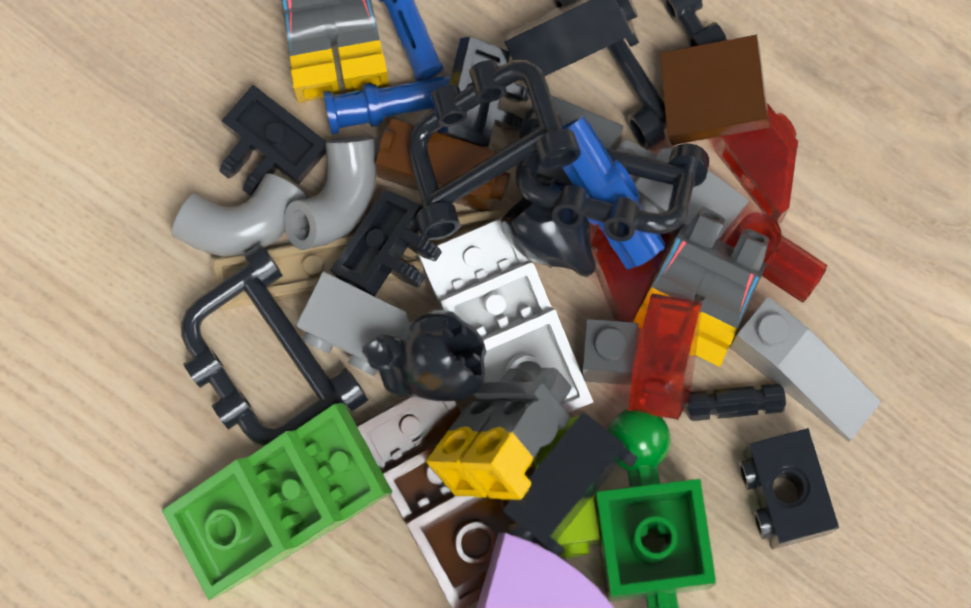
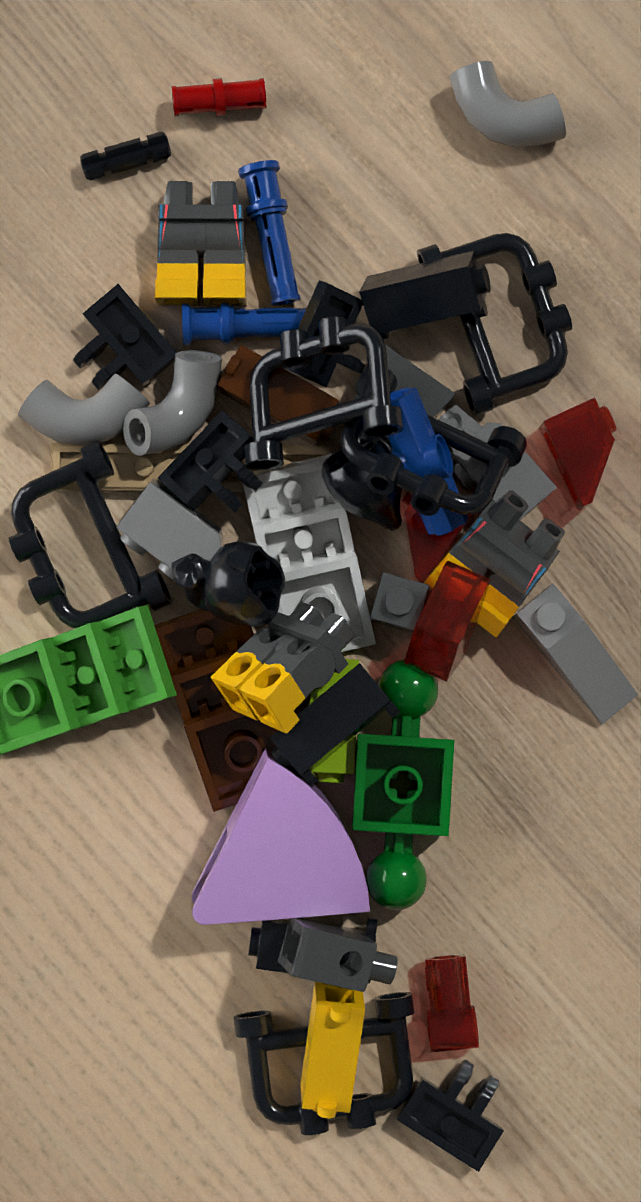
camera: 10 degrees right, 10 degrees up
reddish brown tile [660,34,770,145] -> none
black axle [685,384,786,421] -> none
clear red piece [725,212,828,303] -> none
black brick [739,428,840,550] -> none

